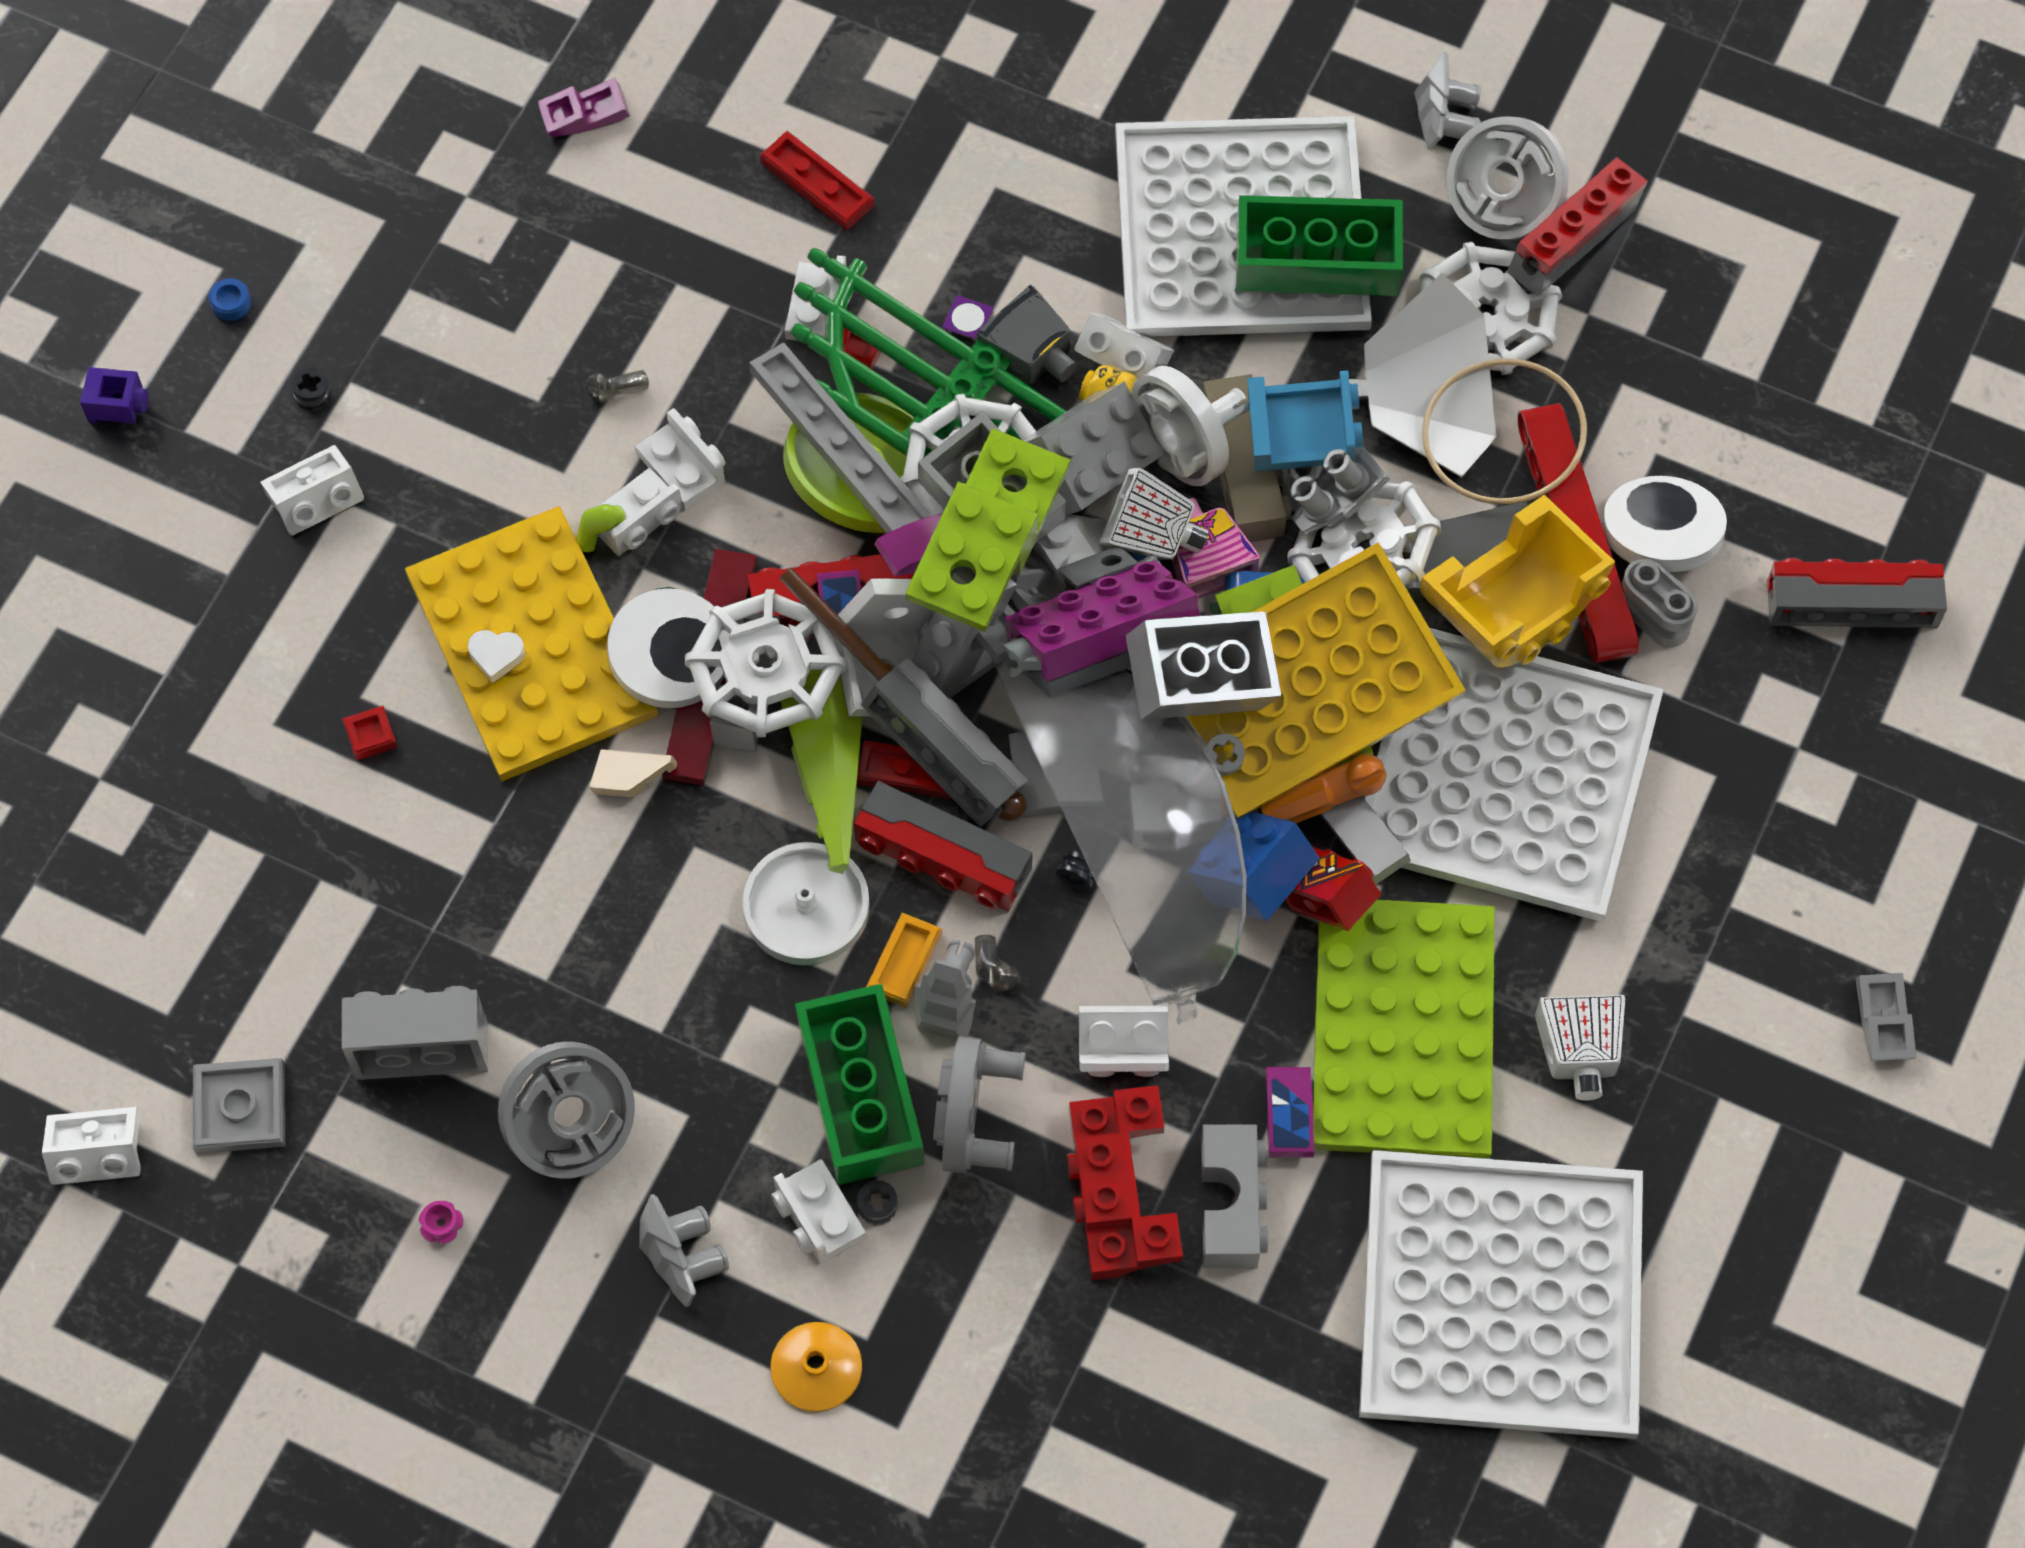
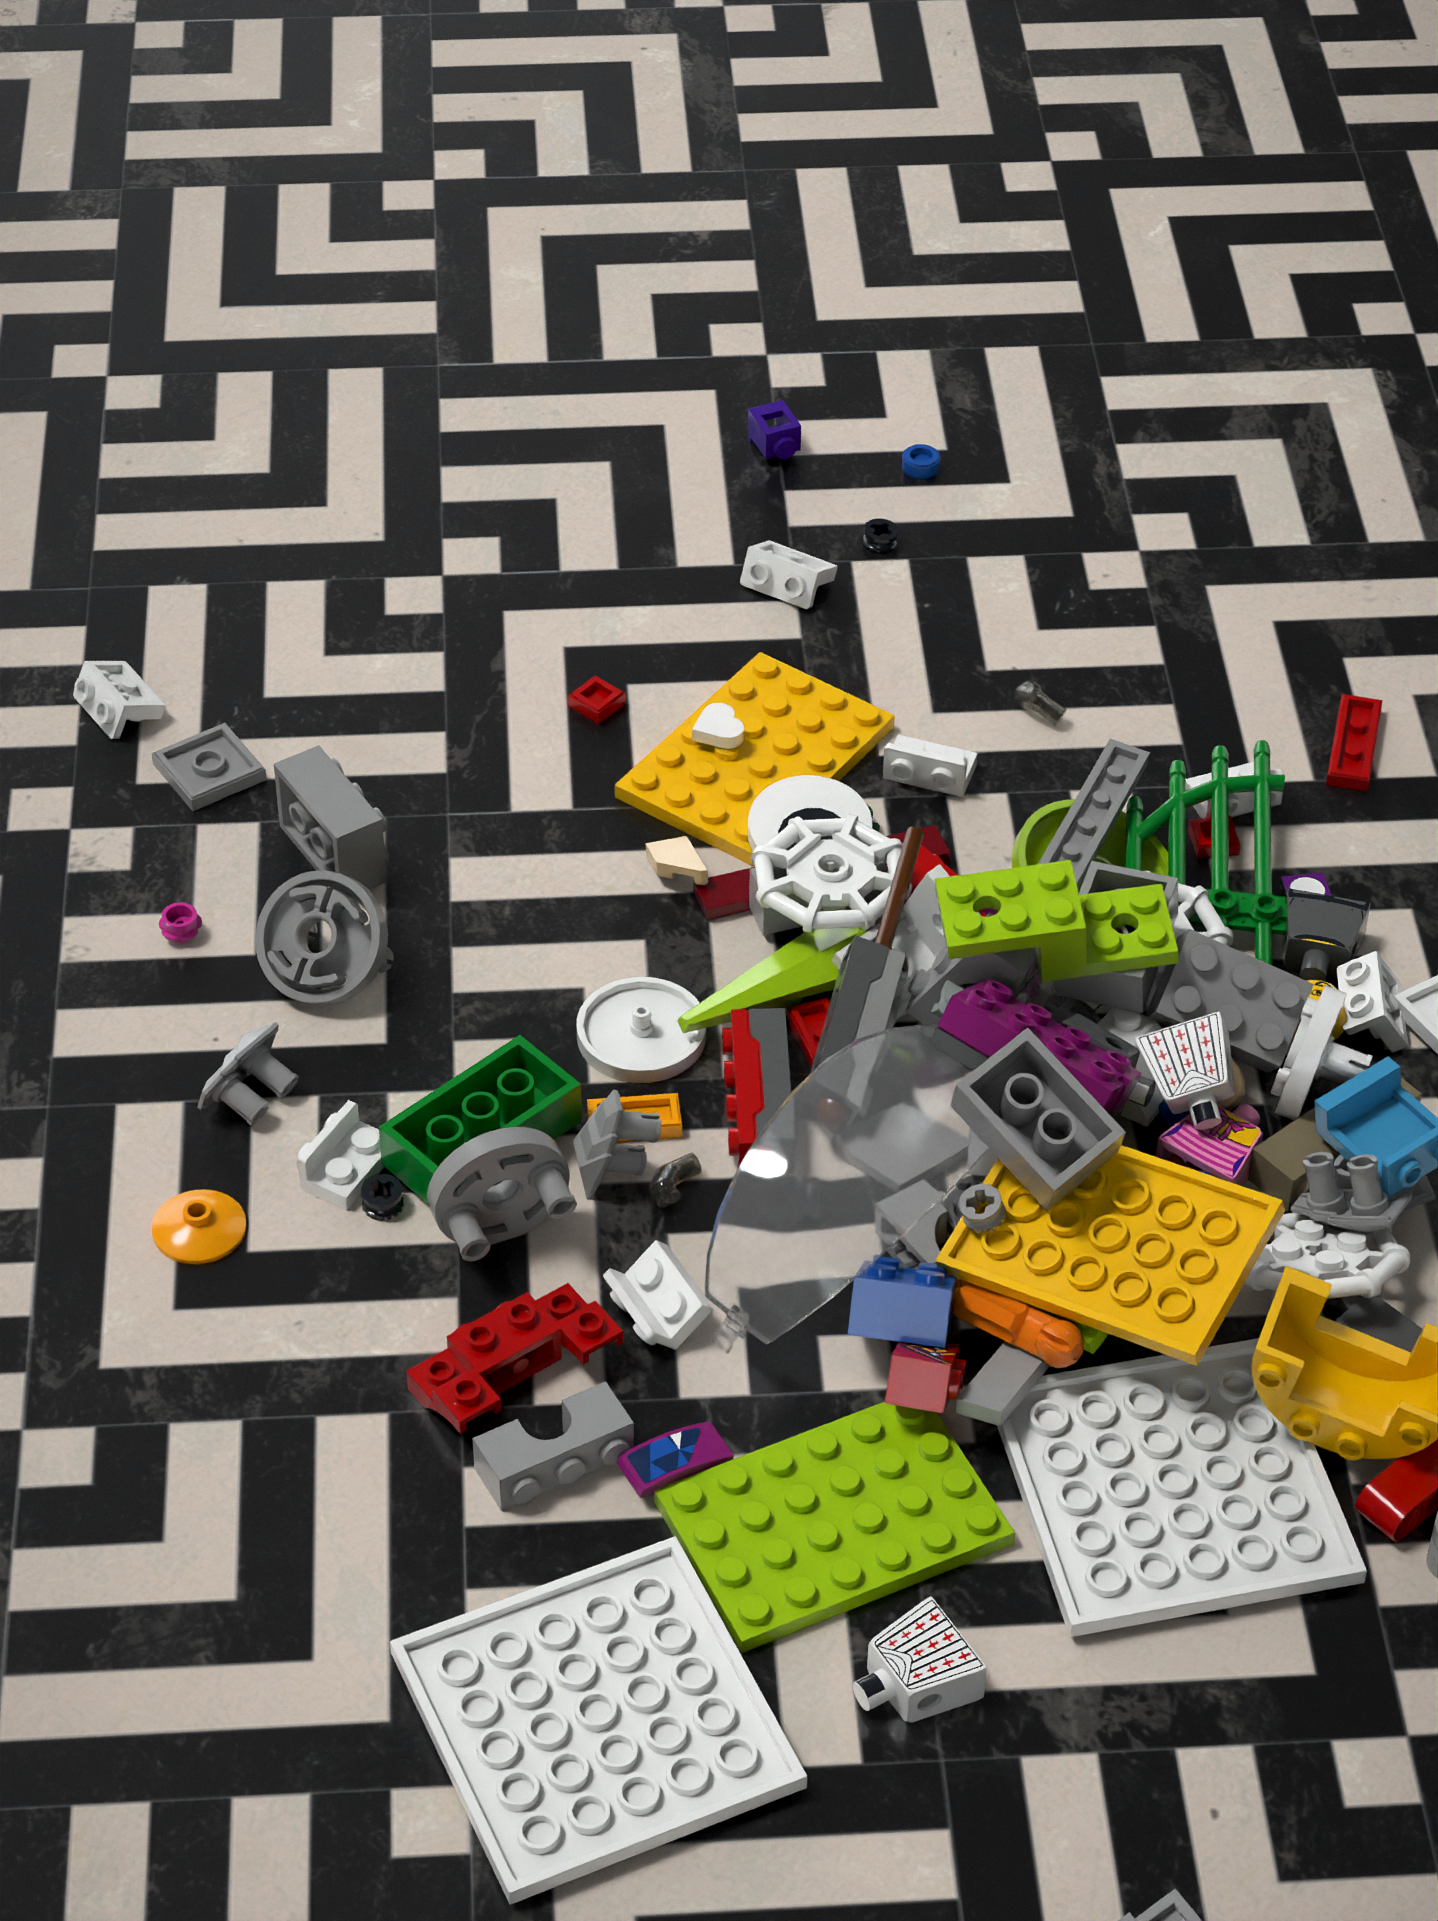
camera: 60 degrees right, 20 degrees down
slope [538,77,630,137] -> none
lime arm [576,504,626,552] -> none
white bracket [635,408,726,511] -> none

